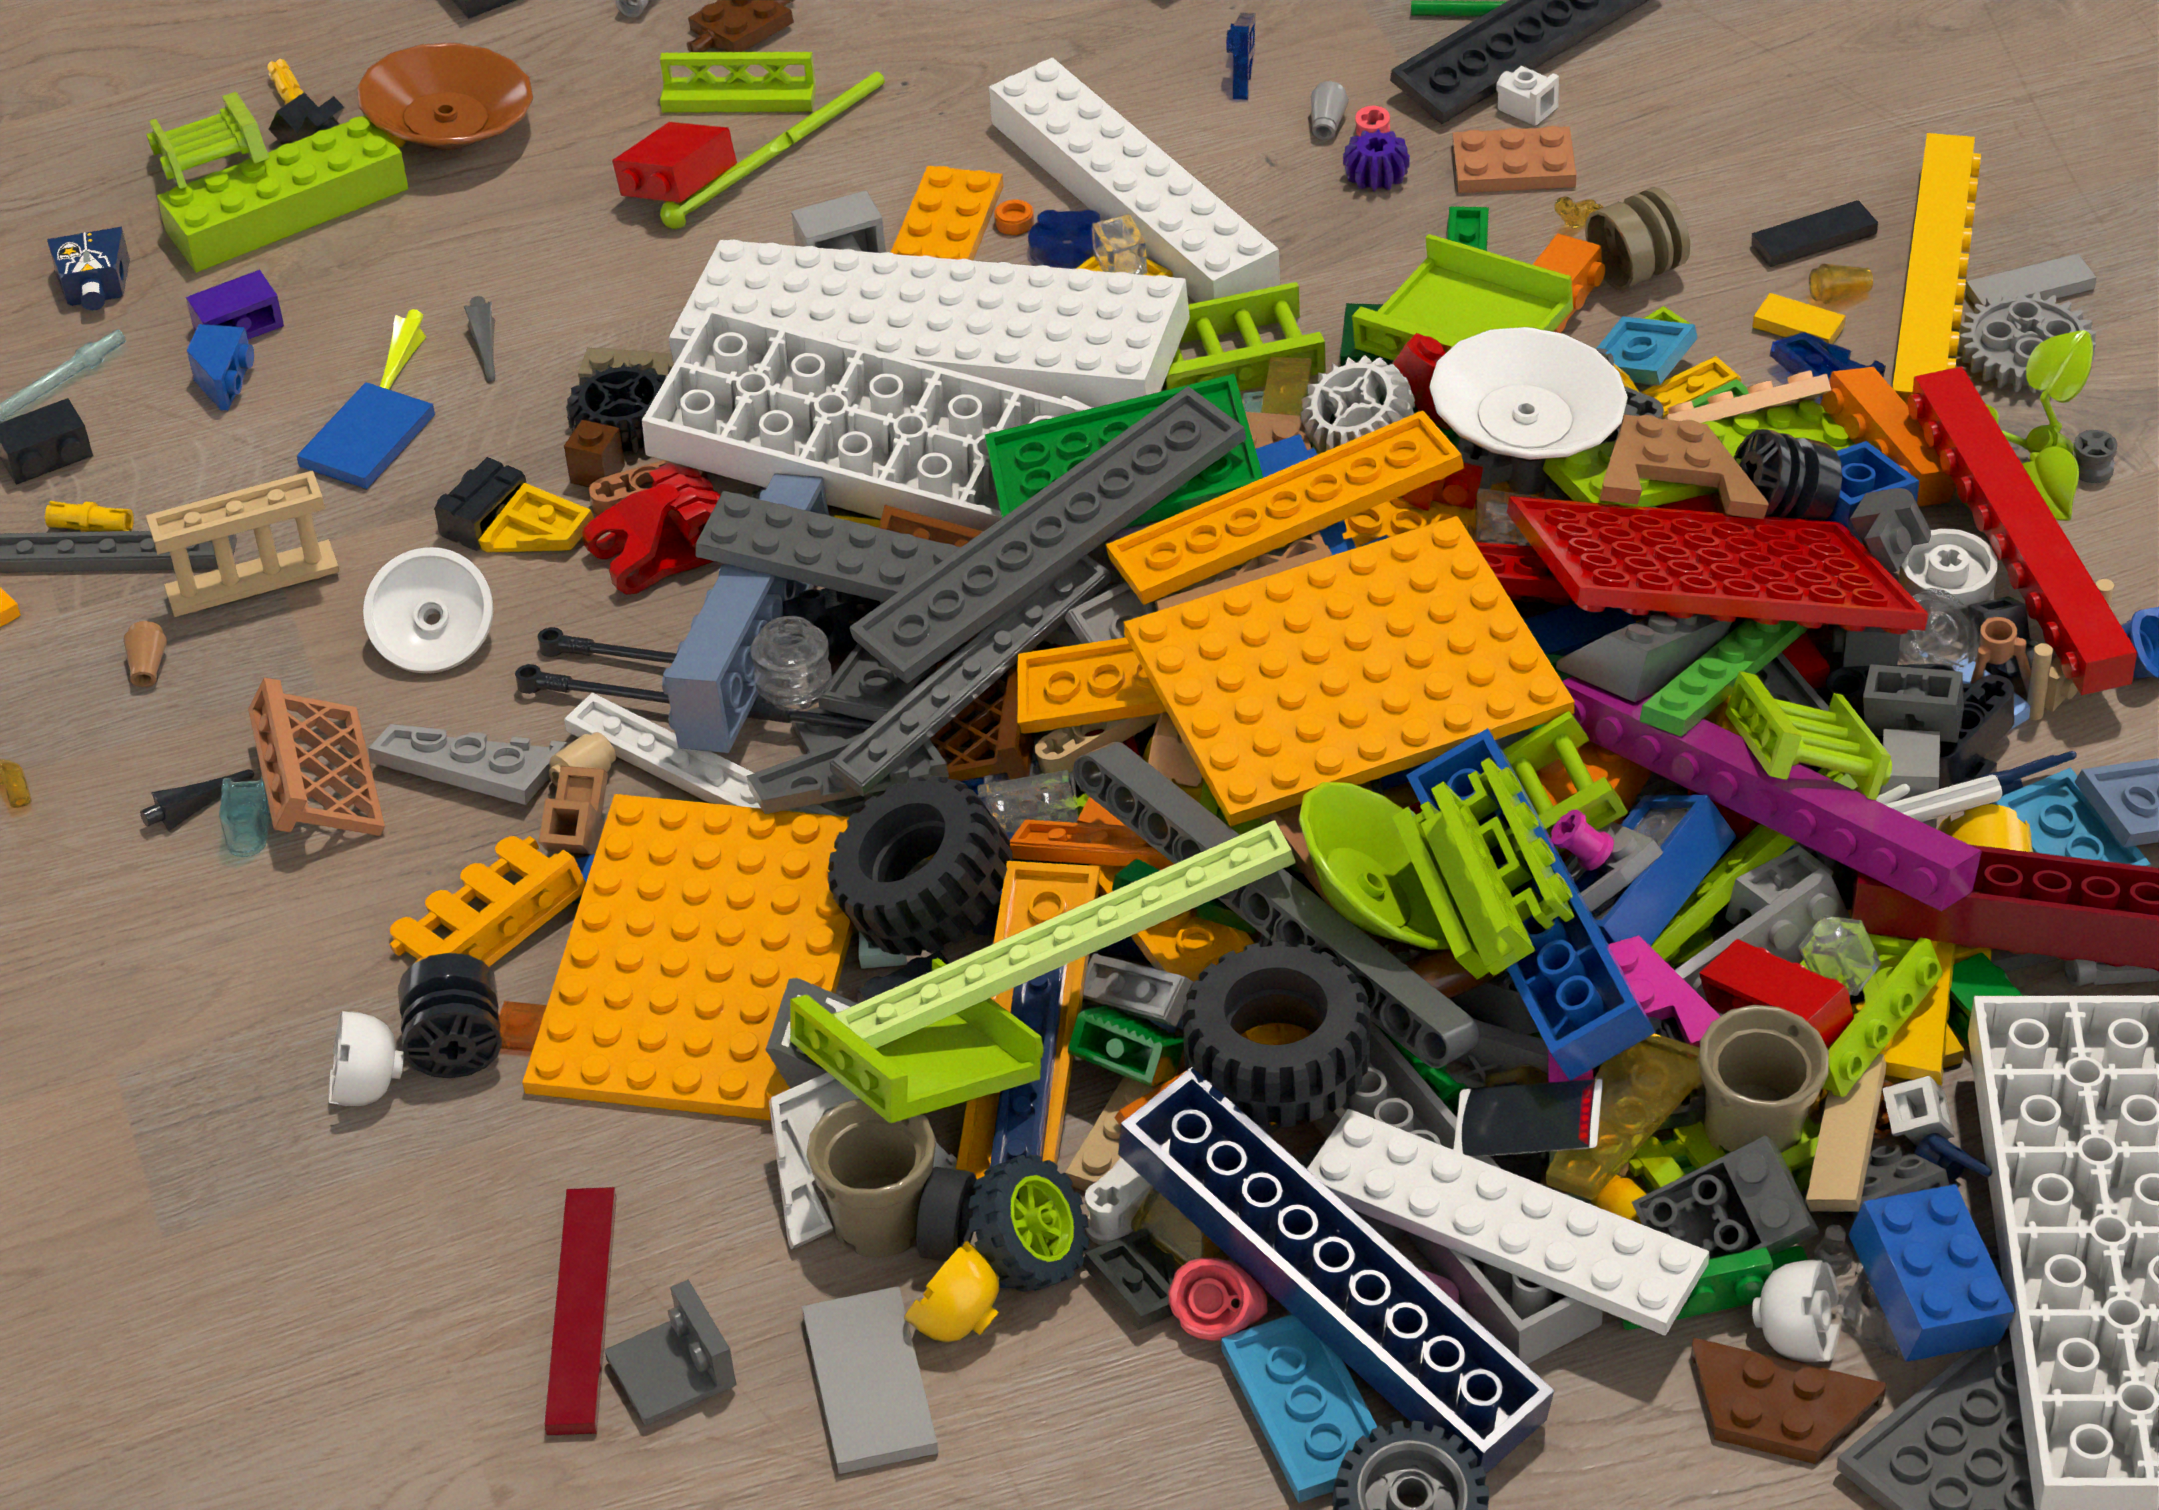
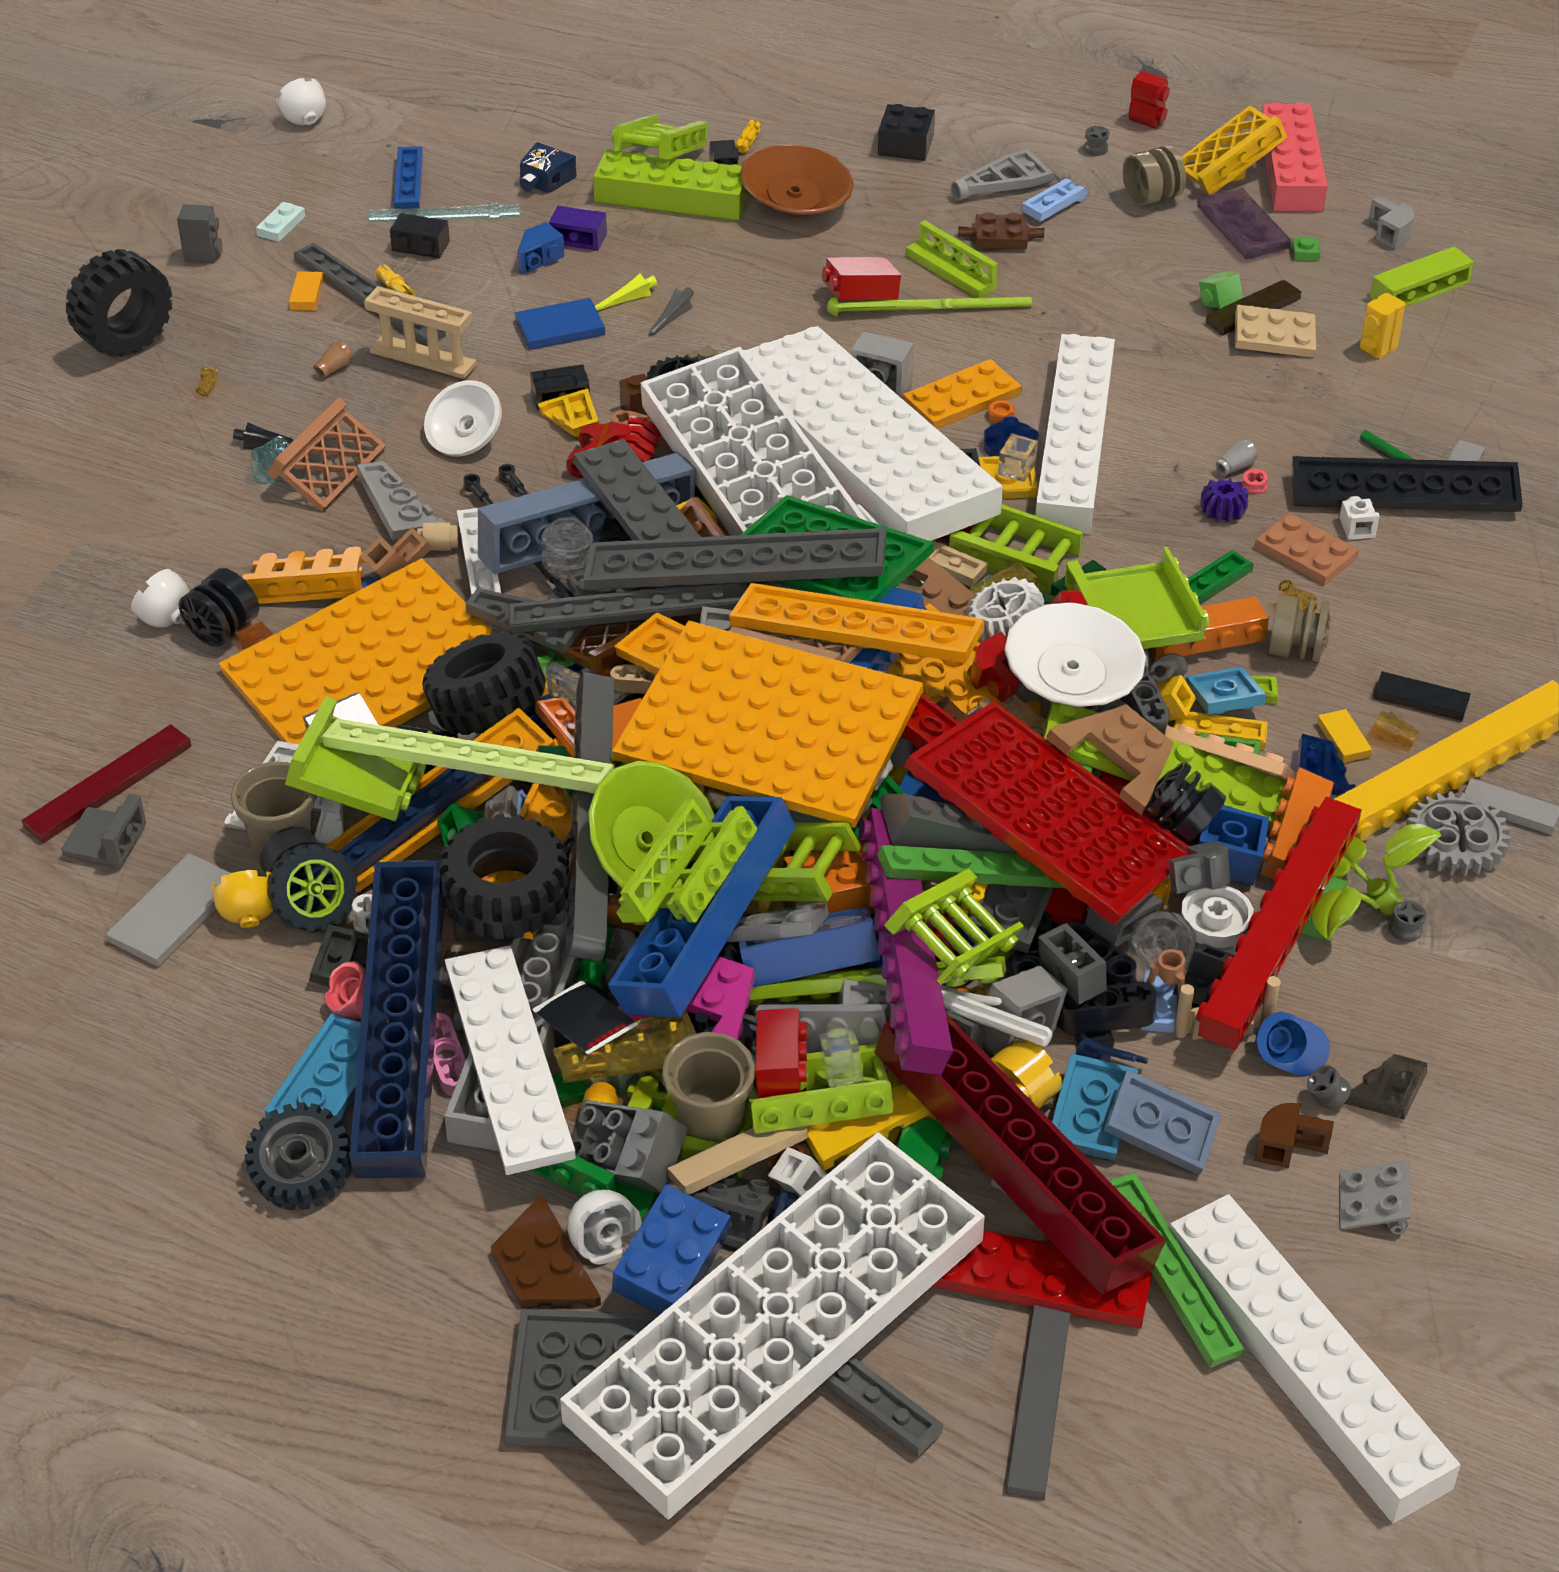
camera: 40 degrees right, 0 degrees up
clear blue wing [1226,13,1256,100] -> none
dark pink bush [1551,809,1614,871] -> none

